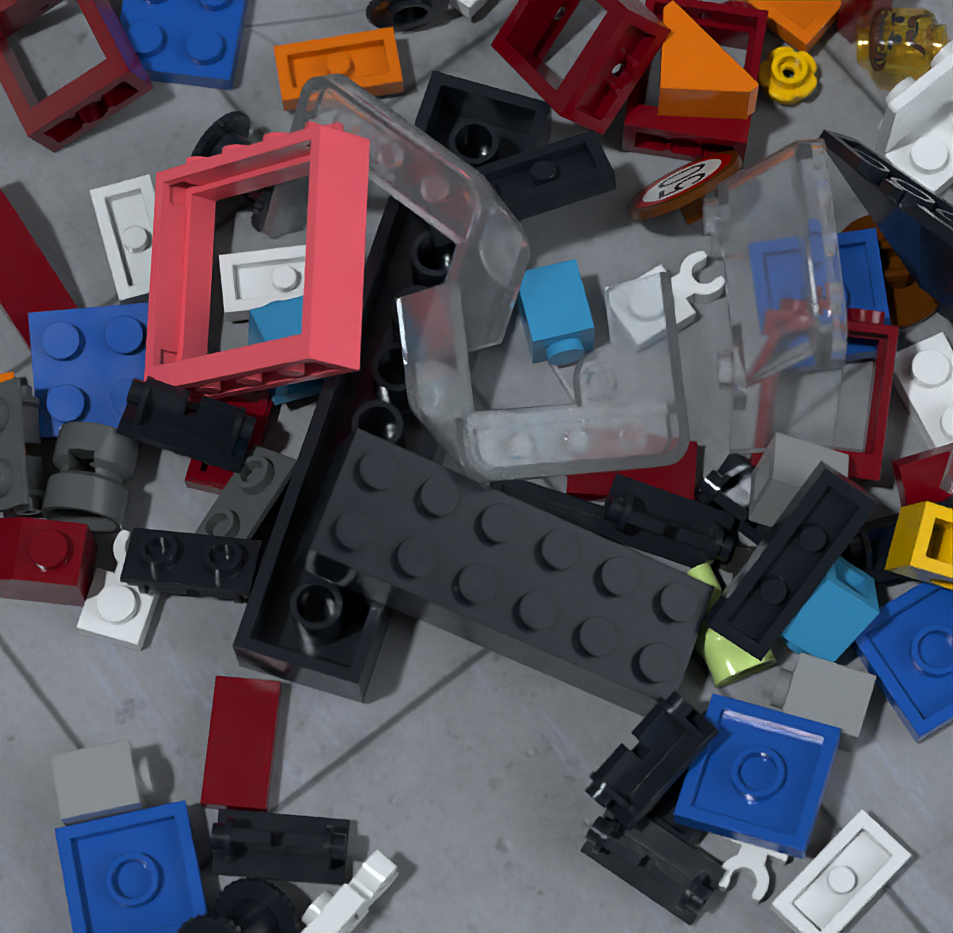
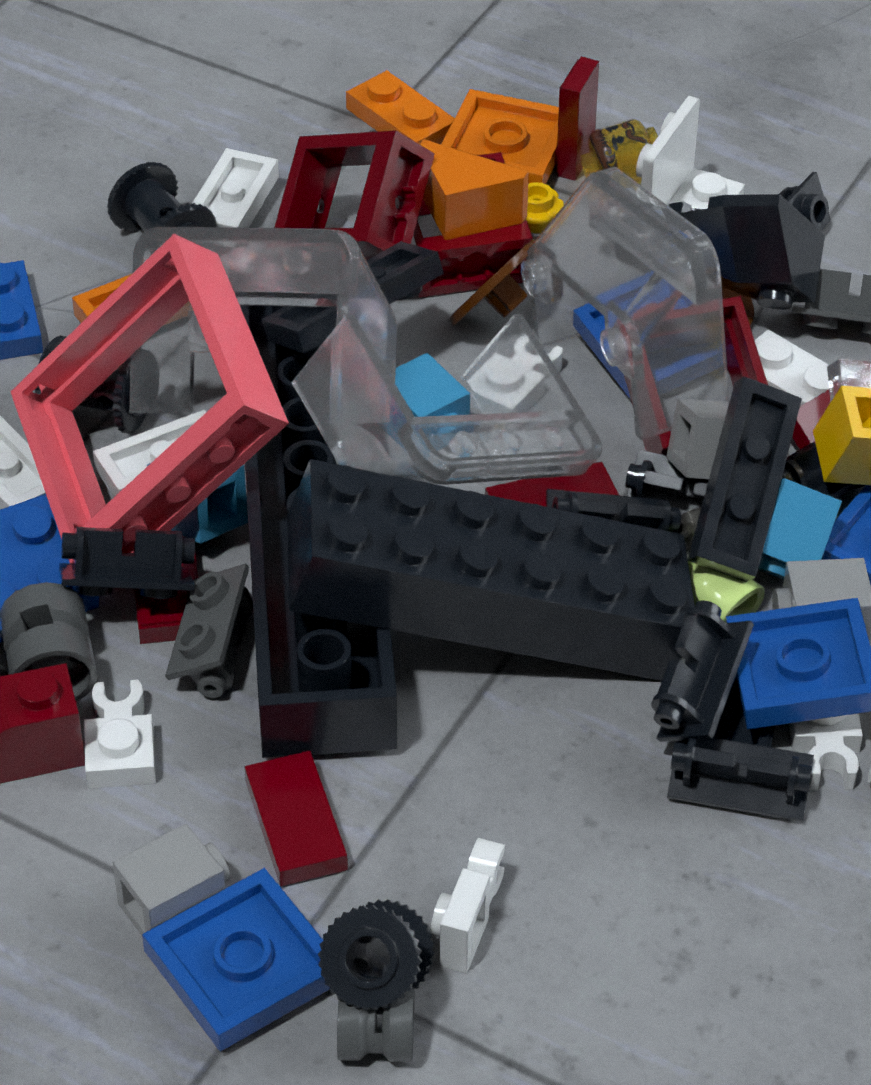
camera: 25 degrees left, 25 degrees down
black hinge [120,527,262,604] -> none
black hinge [210,809,350,886] -> none

